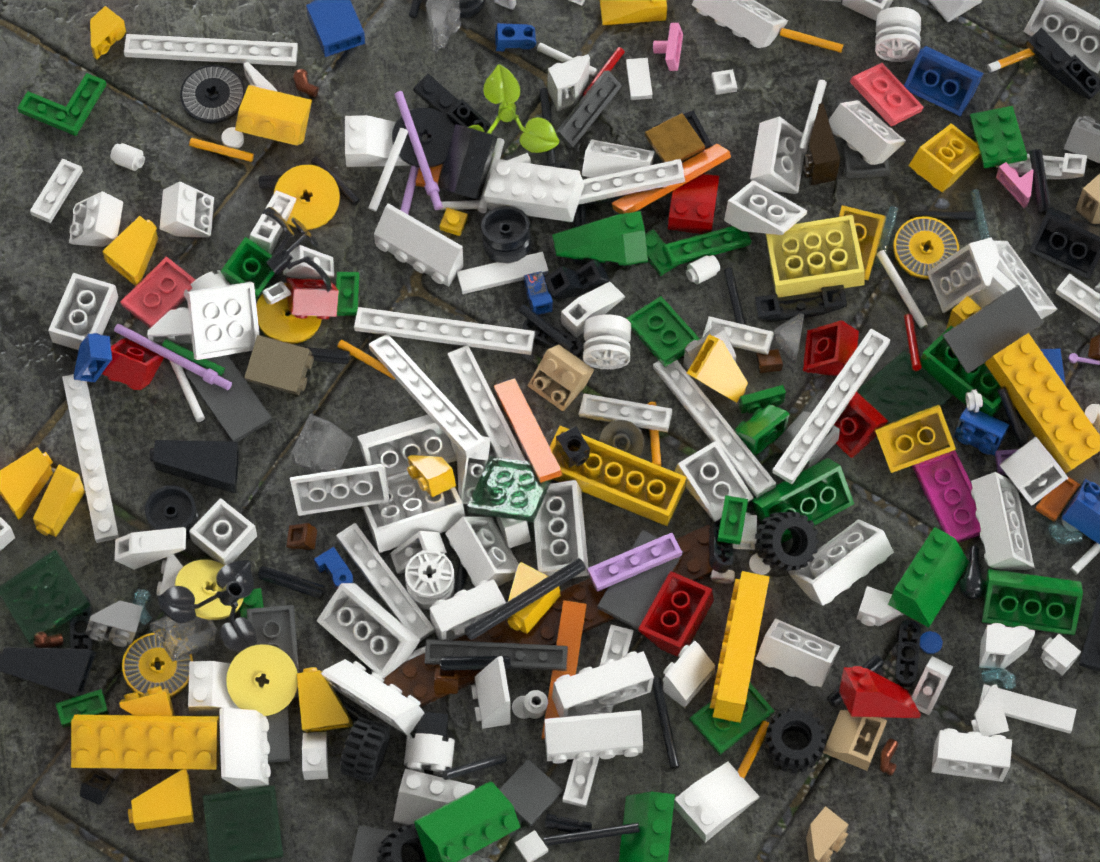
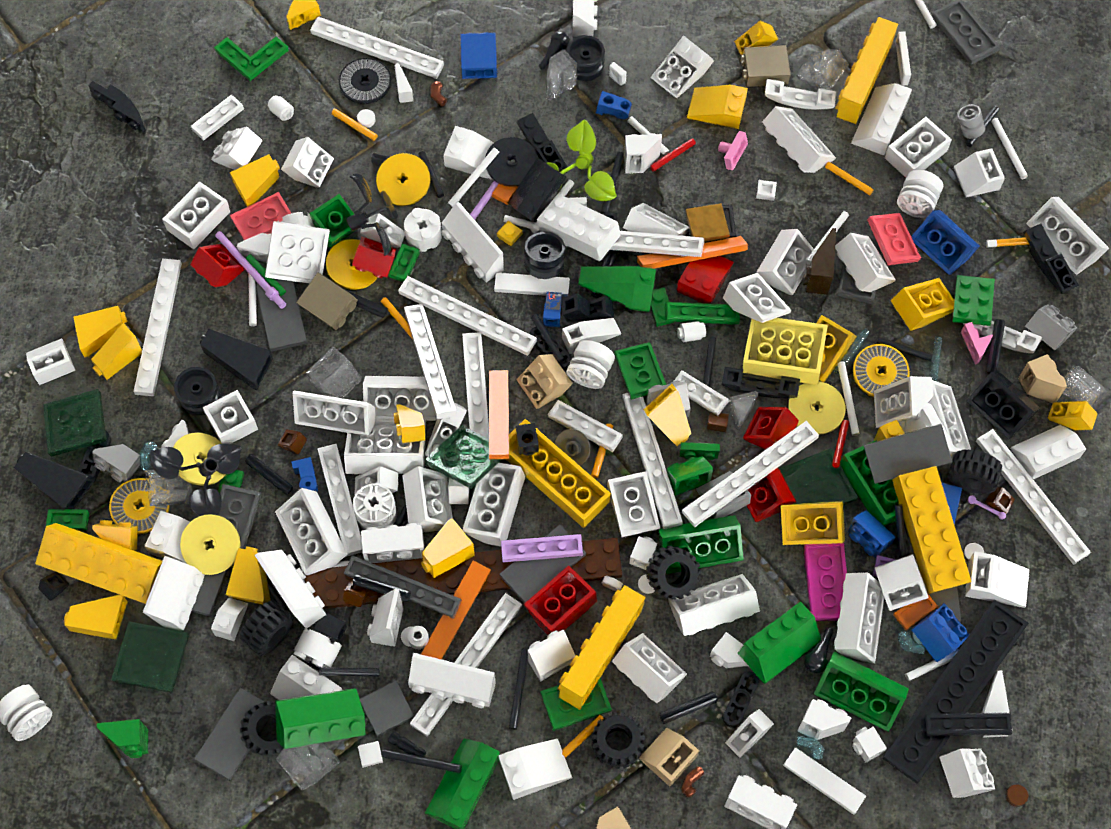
camera: 20 degrees right, 0 degrees up
copper arm [34,632,63,648] -> none
blue slope [74,333,112,382] -> none
white slope [115,527,186,570] -> none
yellow slope [235,85,312,146] -> none
white slope [249,190,296,254] -> none
white slope [262,281,291,305] -> none
lavender bar [394,91,443,210] -> none
black axle [464,558,586,640] -> none
white brick [552,651,654,717] -> none
dark grey plate [556,70,622,148] -> none
white tile [626,58,652,100] -> none
black beam [709,519,733,573] -> none
green plate [717,495,748,545] -> none
red slope [839,666,921,718] -> none
blue piece [920,631,943,654] -> none
white plate [966,389,983,412] -> none
white slope [971,684,1009,736] -> none
none -> white brick [404,208,442,252]
none -> light yellow piece [788,382,846,435]
none -> black tyre [948,449,1002,494]

